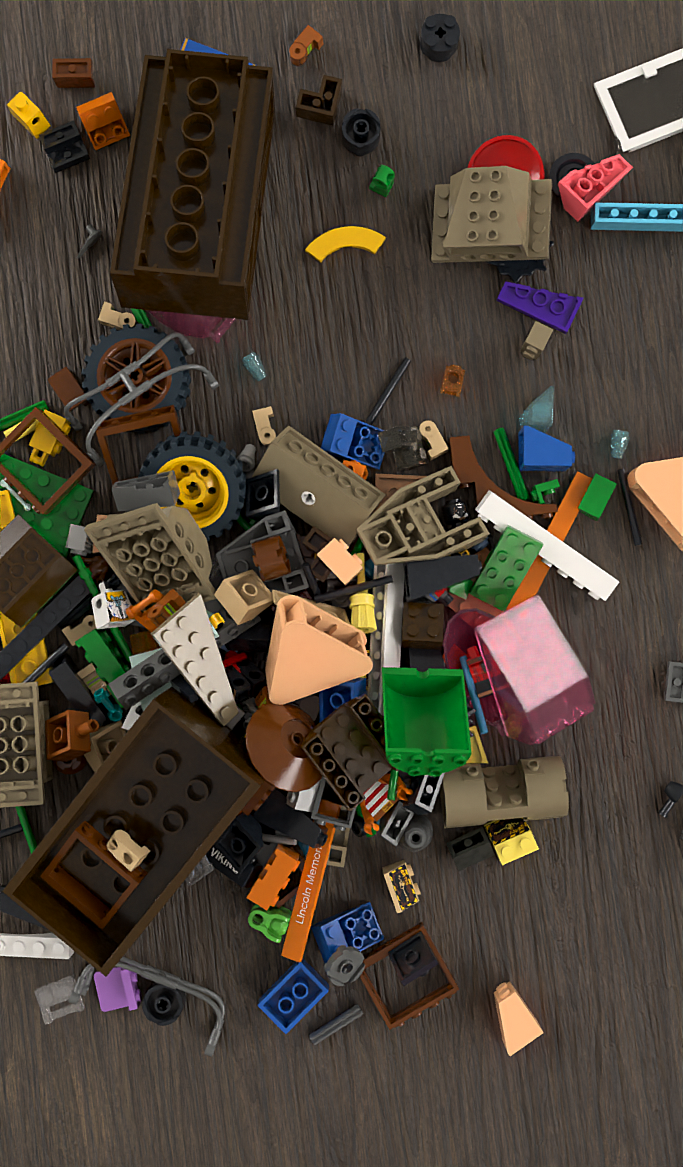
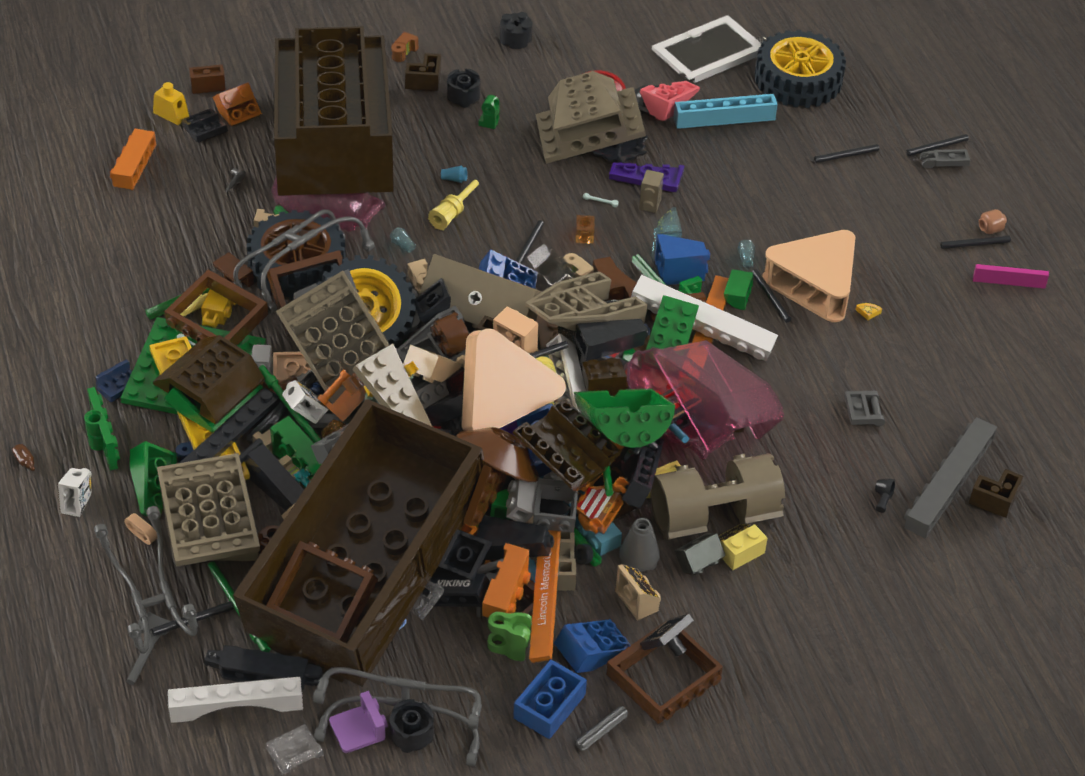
camera: 15 degrees left, 40 degrees down
dark orange brick [45,710,99,762] -> none
tan leg [107,830,150,871] -> none
yellow tile [305,226,386,263] -> none
dark grey plate [324,945,365,986] -> none
dark grey slope [379,801,414,847] -> none
light nougat slope [494,981,543,1056] -> none
none -> light yellow piece [428,180,479,231]
none -> dark azure cone [441,165,467,183]
none -> light aqua hinge [583,193,619,207]

